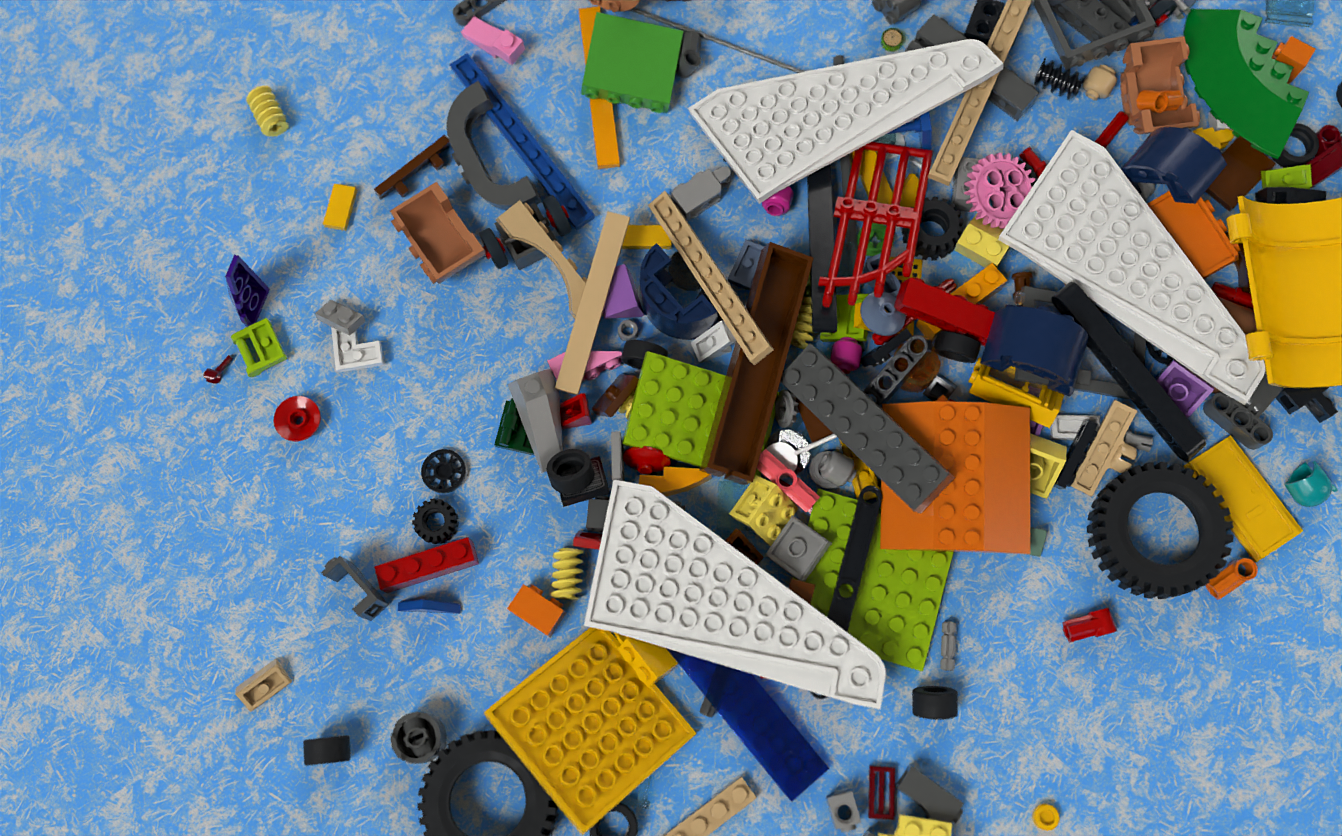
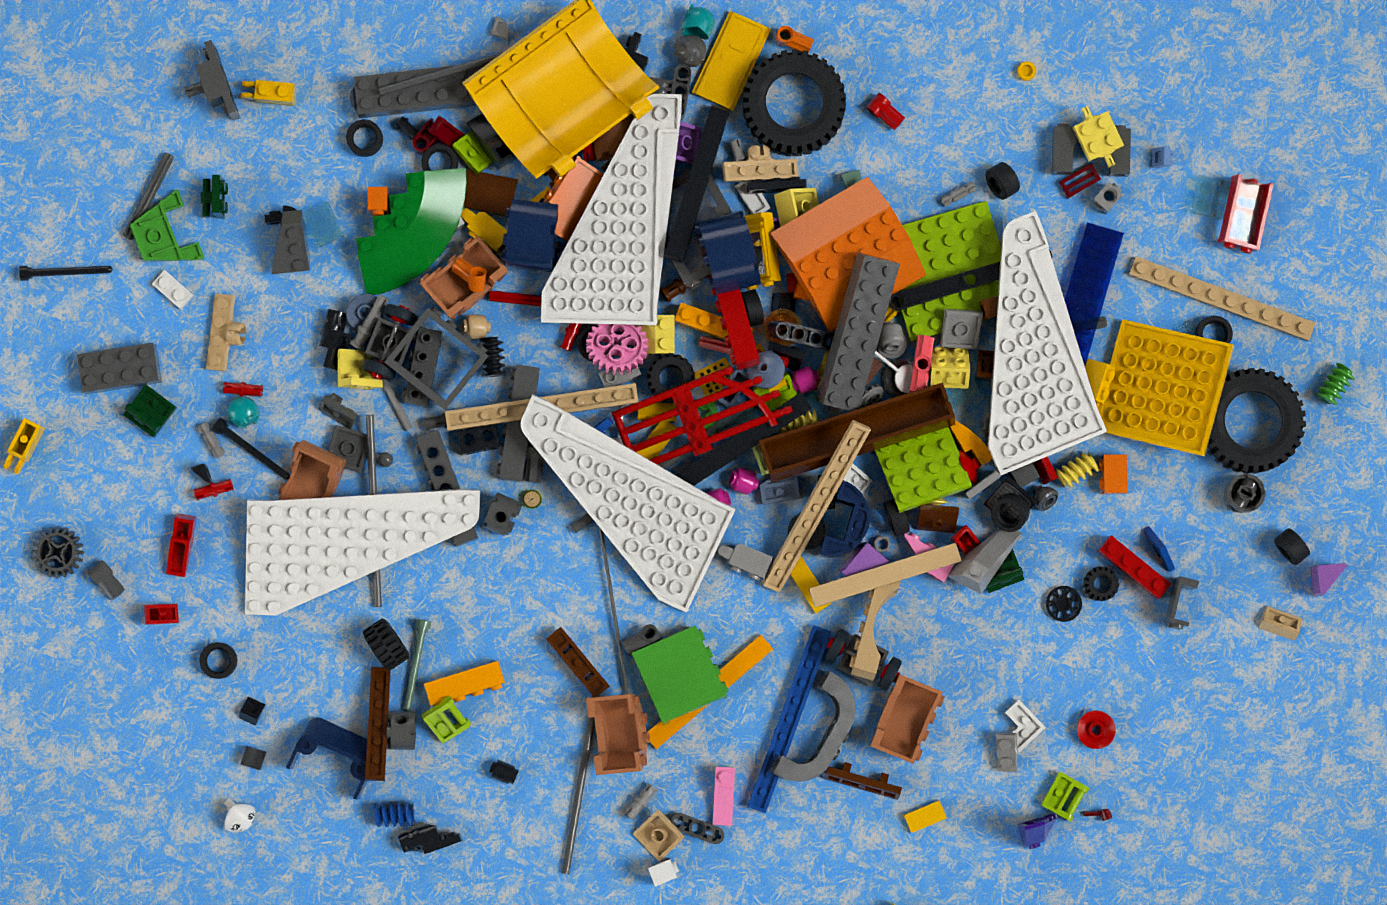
camera: 130 degrees left, 10 degrees up
none -> dark grey hair [673,35,706,67]
none -> dark pink head [729,467,759,495]
none -> dark grey brick [1033,485,1059,511]
none -> medium lavender slope [1310,563,1348,597]

